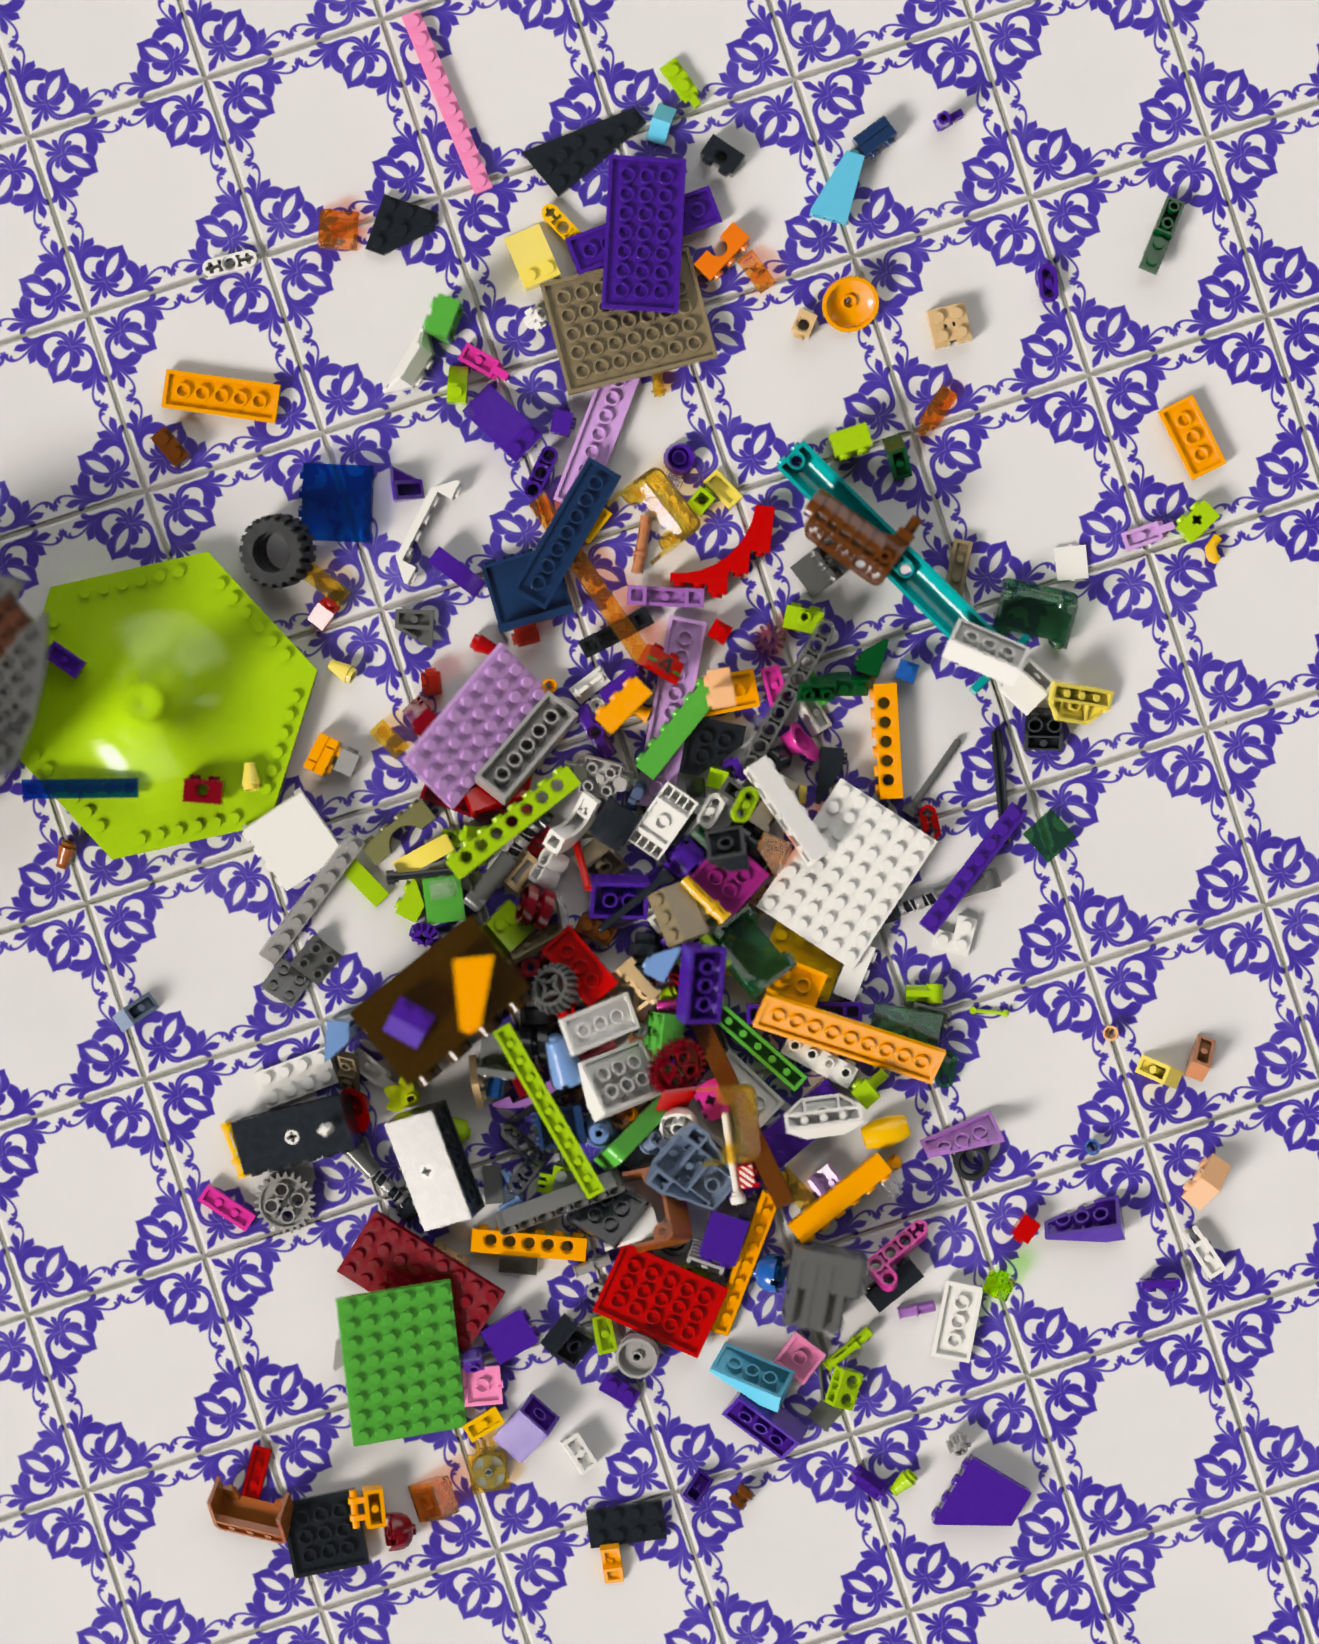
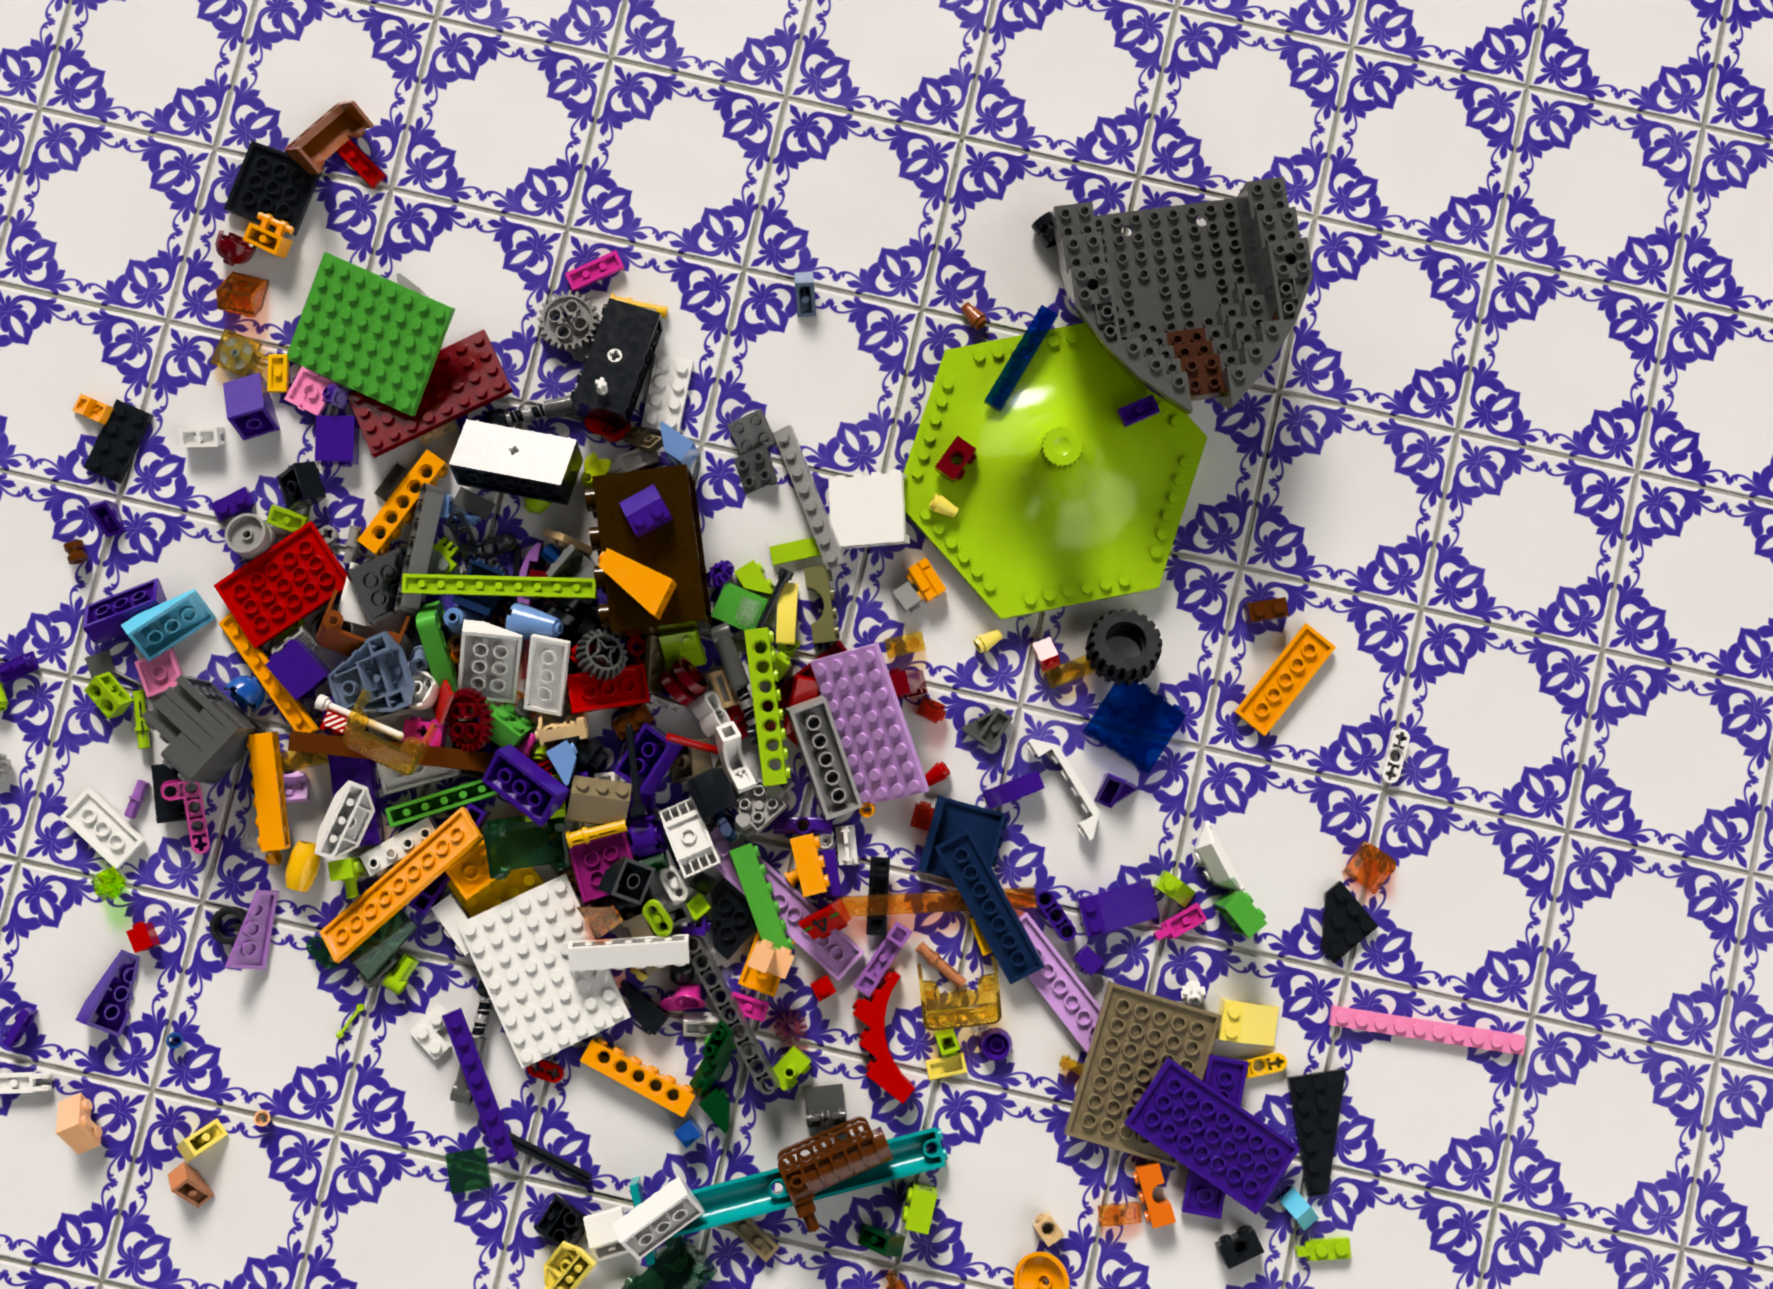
camera: 120 degrees right, 5 degrees down
dark grey piece [901,738,961,819] -> none

